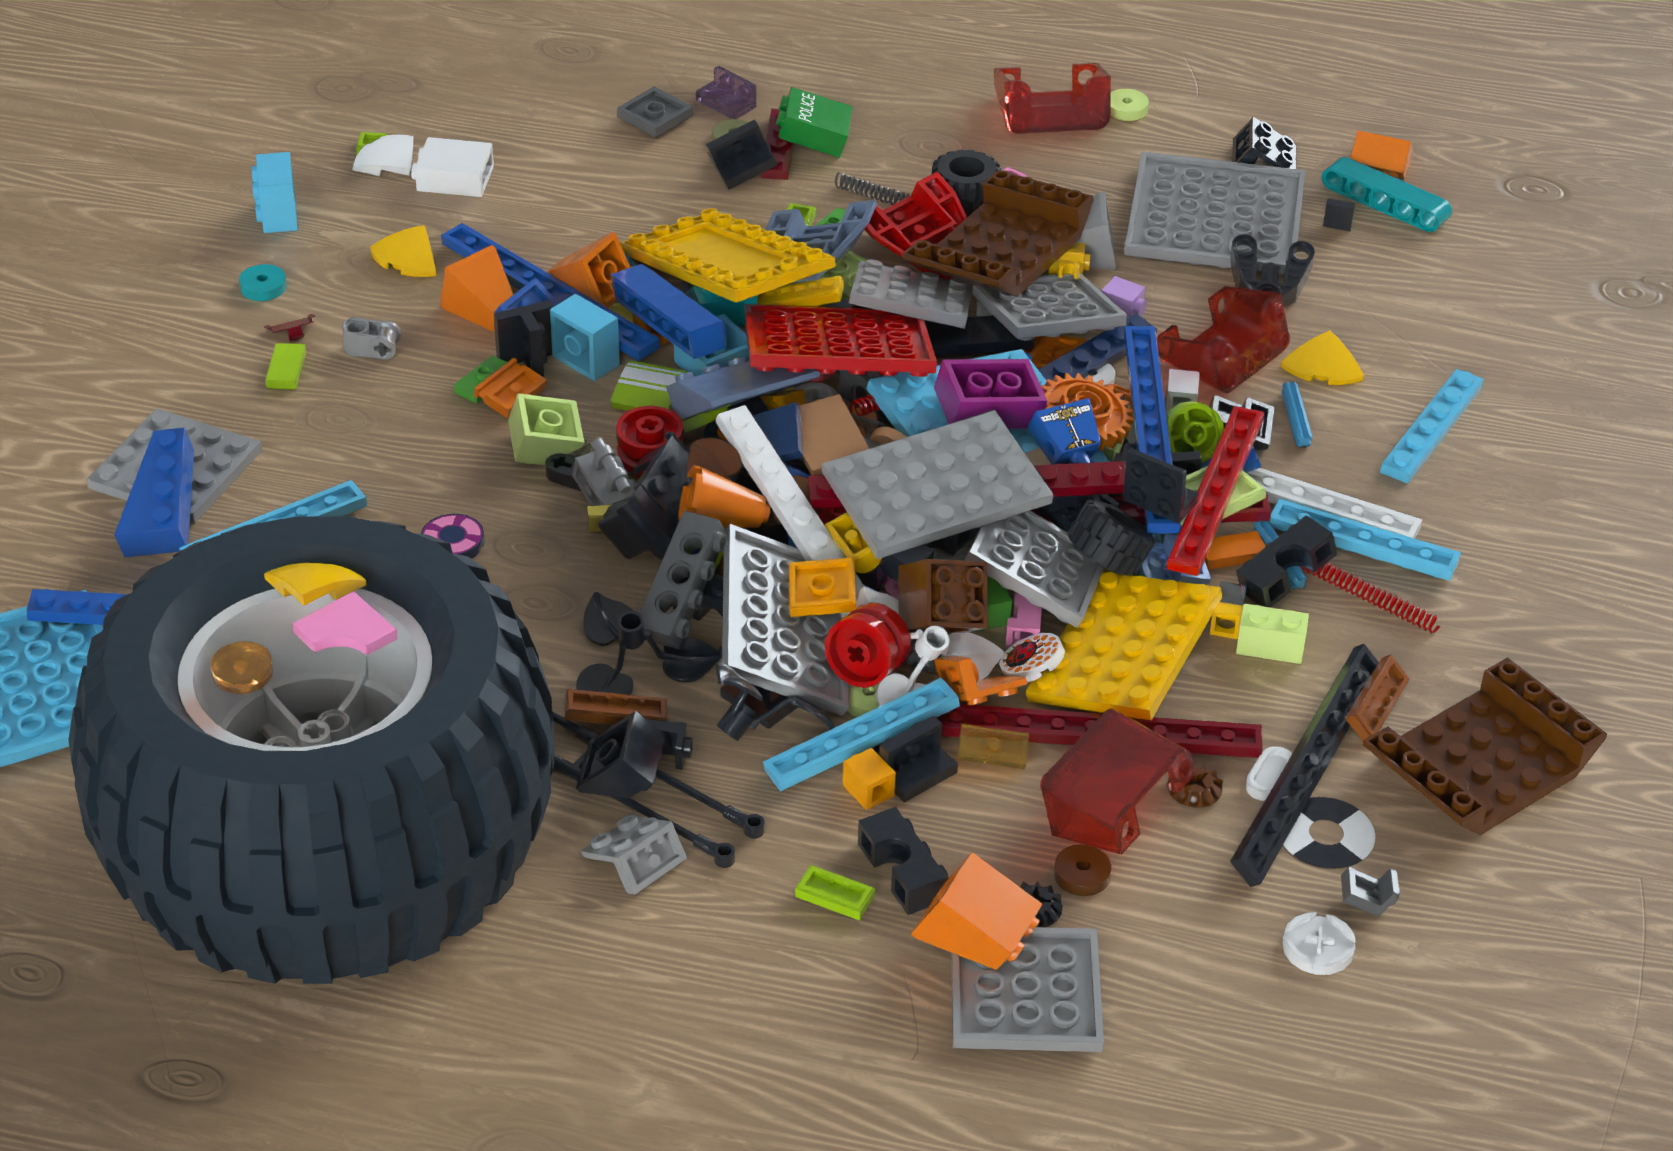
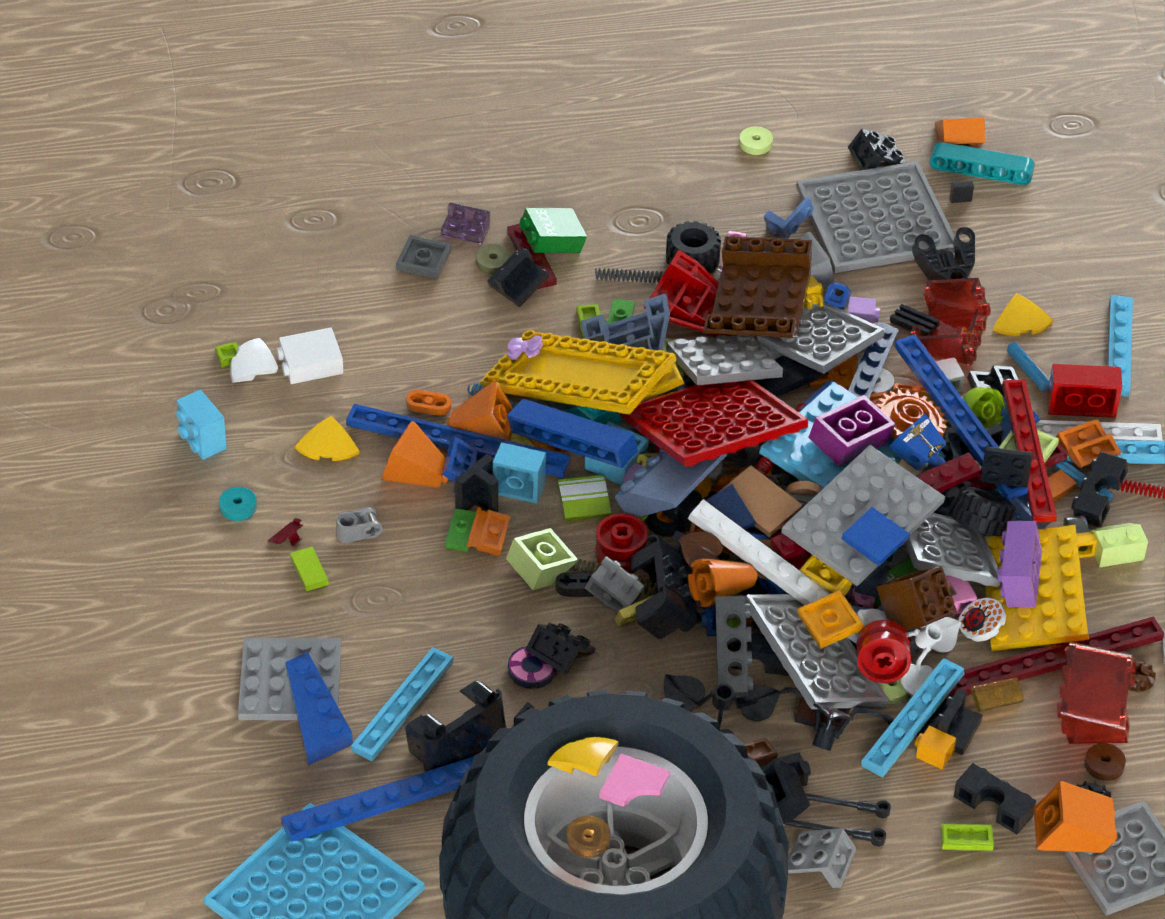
camera: 25 degrees left, 5 degrees up
orange bracket [934,656,1027,705] -> none
clear red windscreen [994,63,1111,134] -> none
none -> orange plate [406,390,451,416]
none -> lavender piece [507,335,543,360]
none -> black bracket [525,622,596,674]
none -> medium blue bracket [764,197,814,239]
none -> blue rock [824,282,851,309]
none -> blue tile [841,507,910,566]
none -> black tile [890,304,939,338]
none -> medium lavender brick [998,521,1042,607]
none -> red brick [1047,364,1122,418]
none -> orange slope [1056,419,1121,469]

